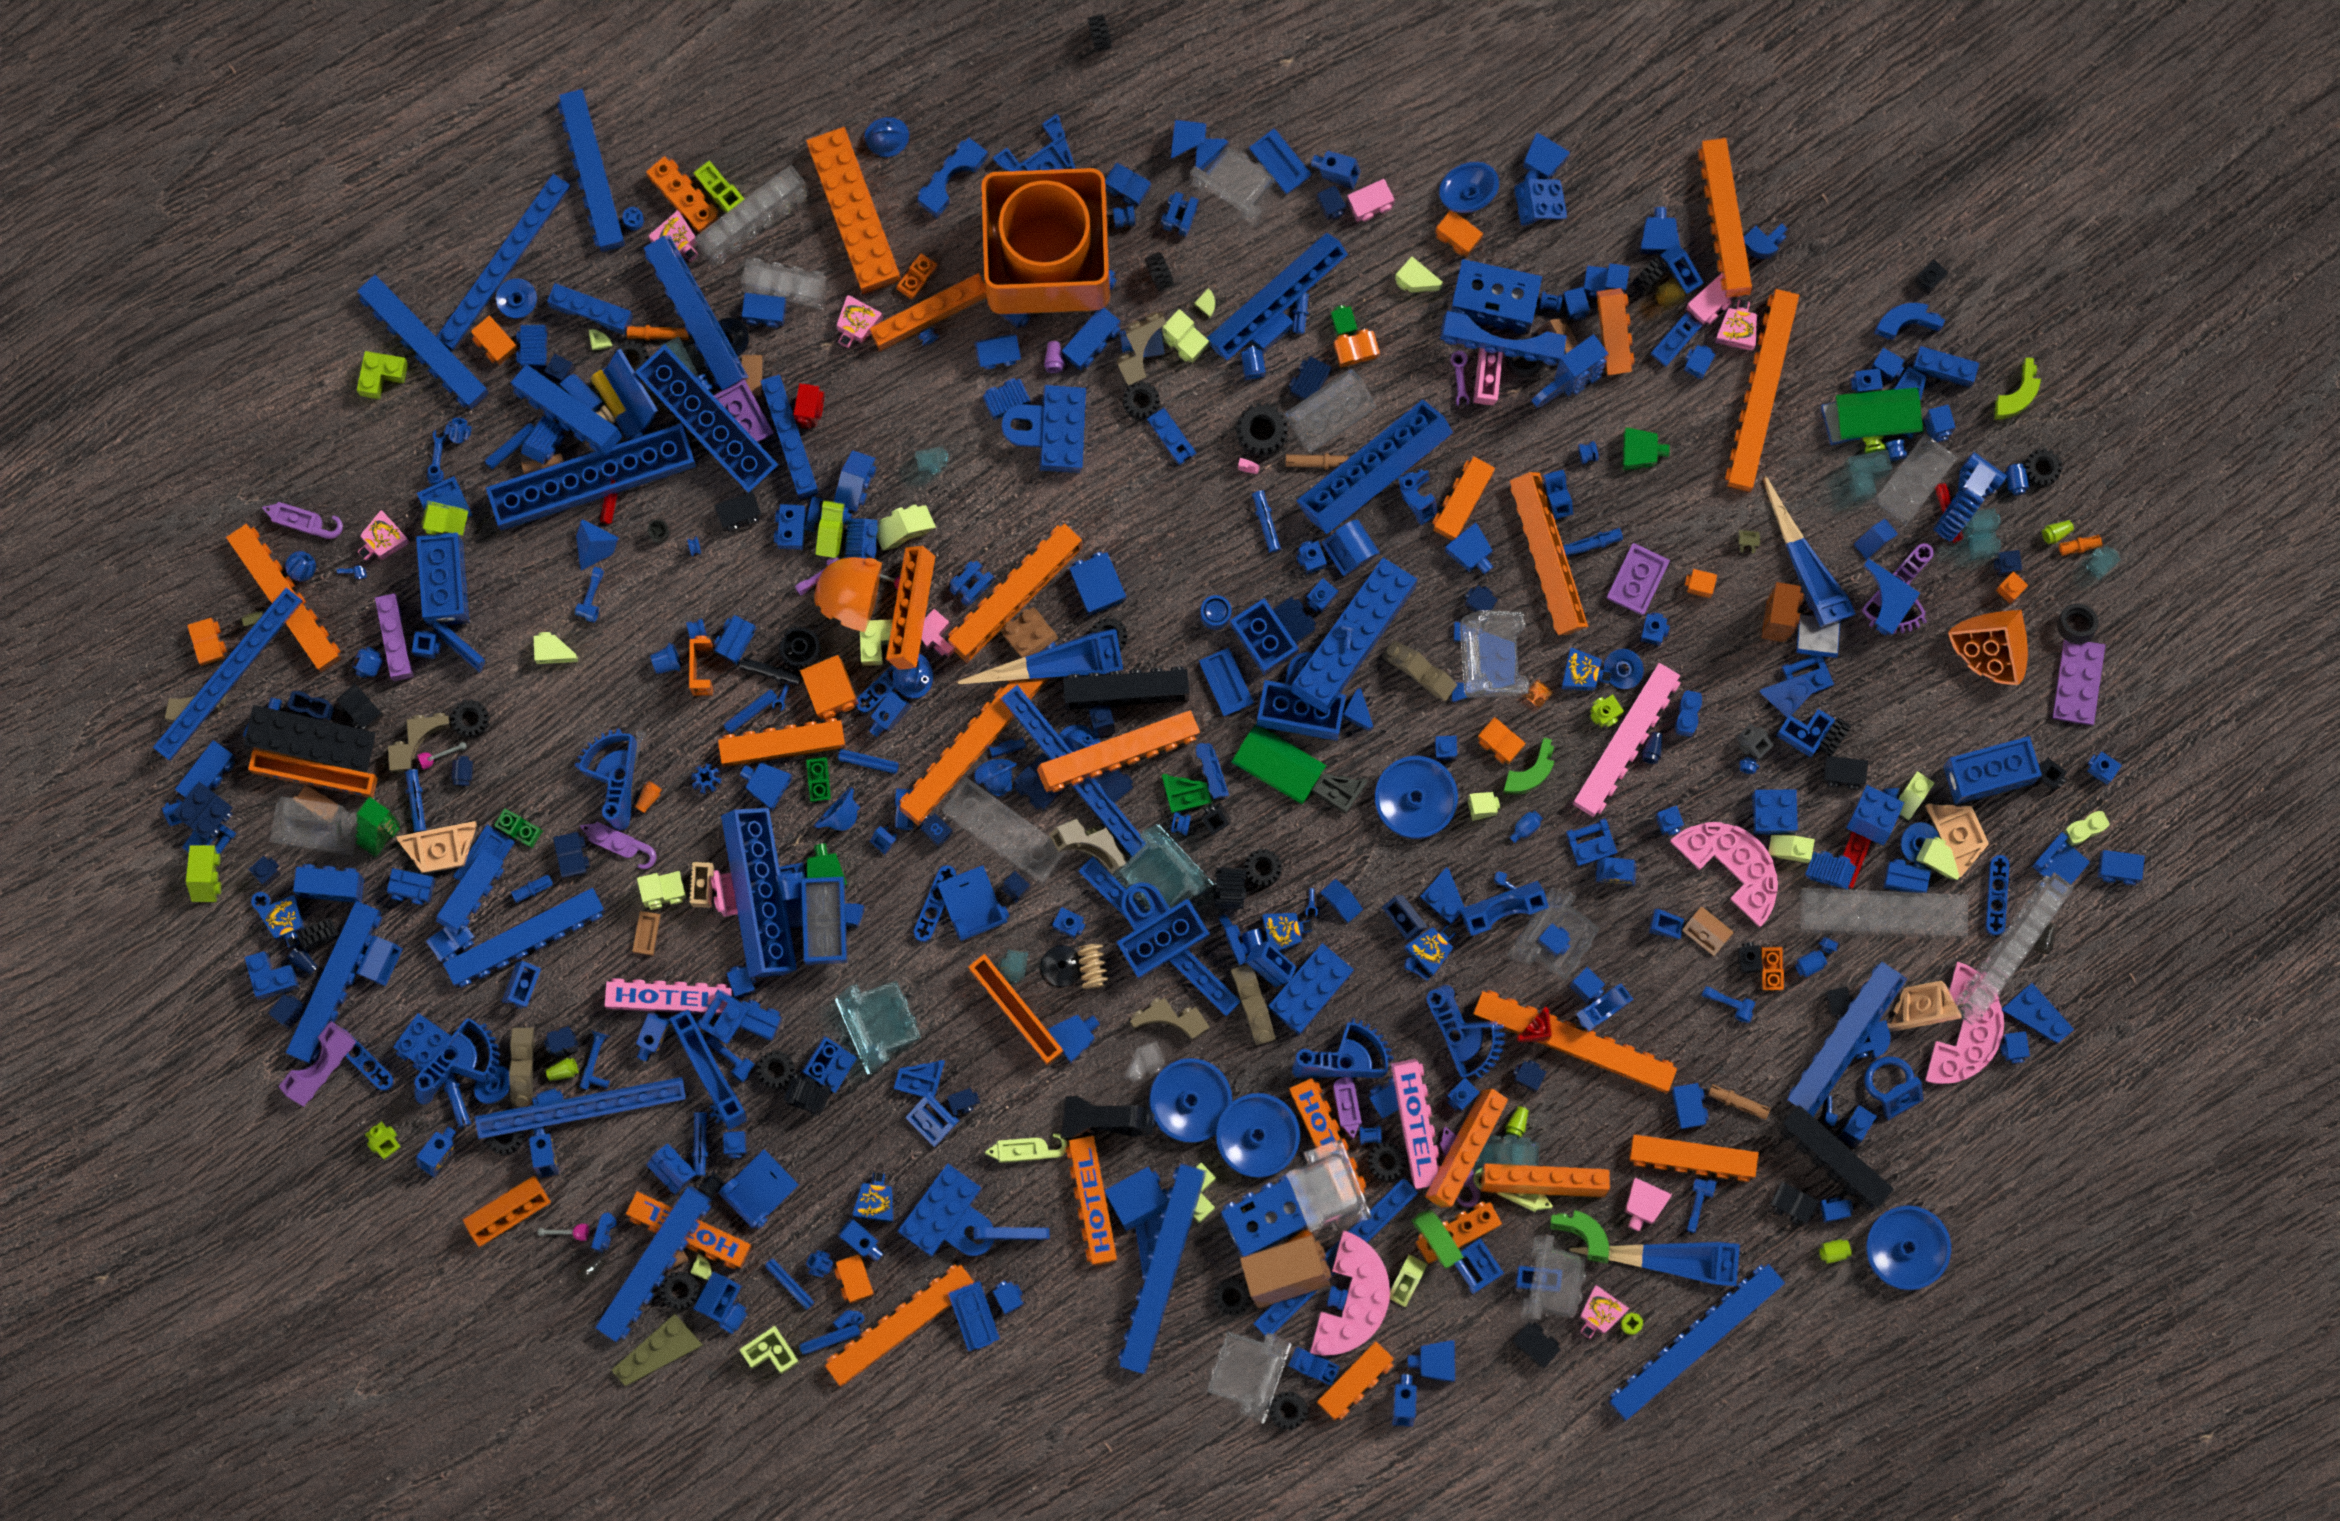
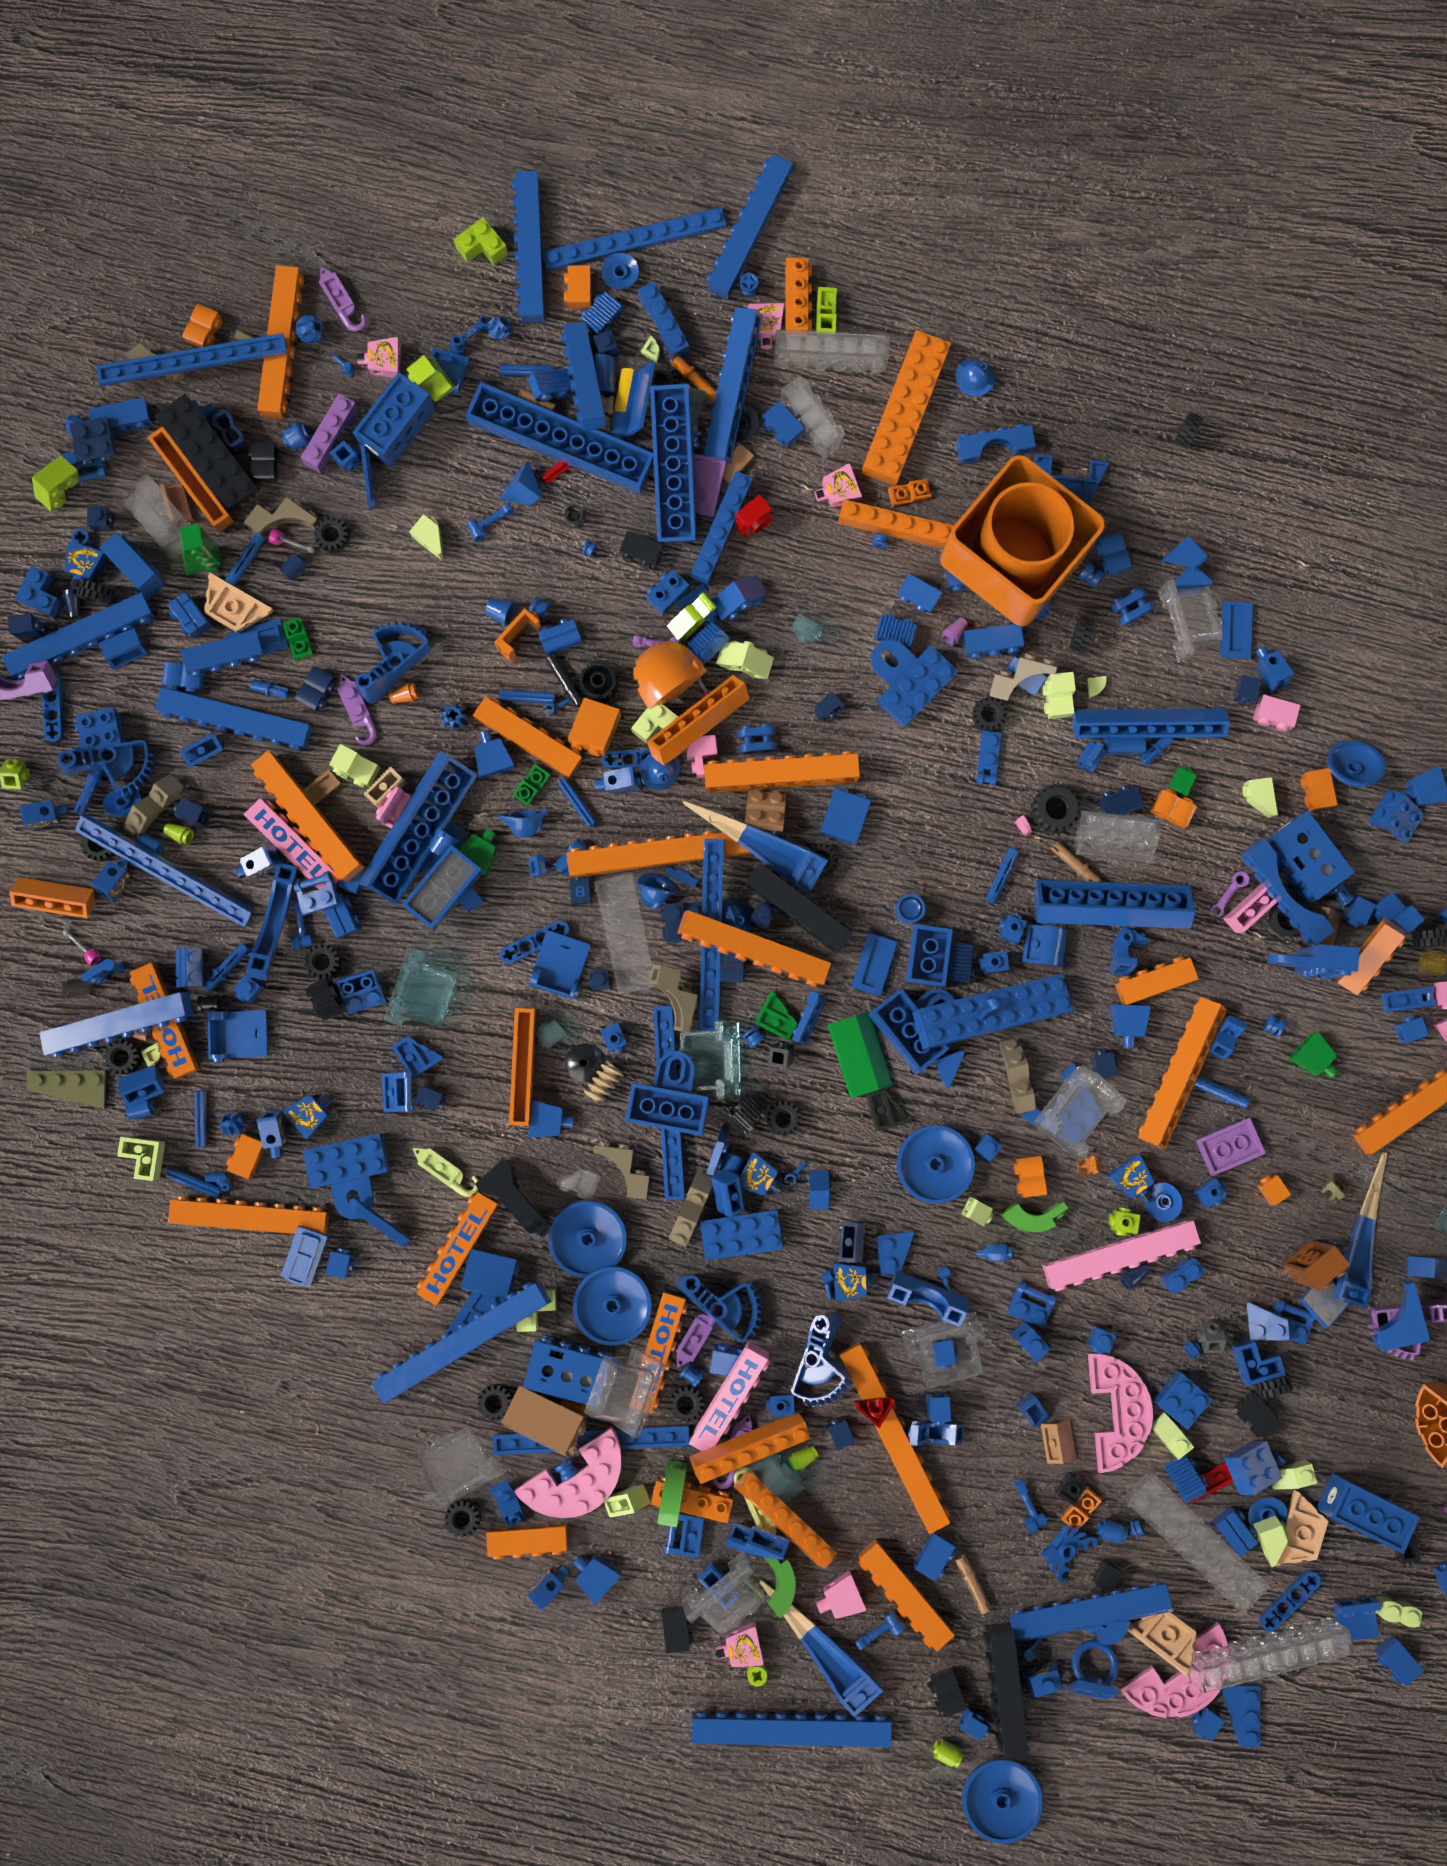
camera: 40 degrees right, 5 degrees up
blue piece [579,1030,611,1089] -> none
none -> orange brick [251,750,365,882]
none -> blue slope [726,1522,790,1560]
none -> dark blue brick [814,692,845,722]
none -> blue animal [1041,1524,1098,1583]

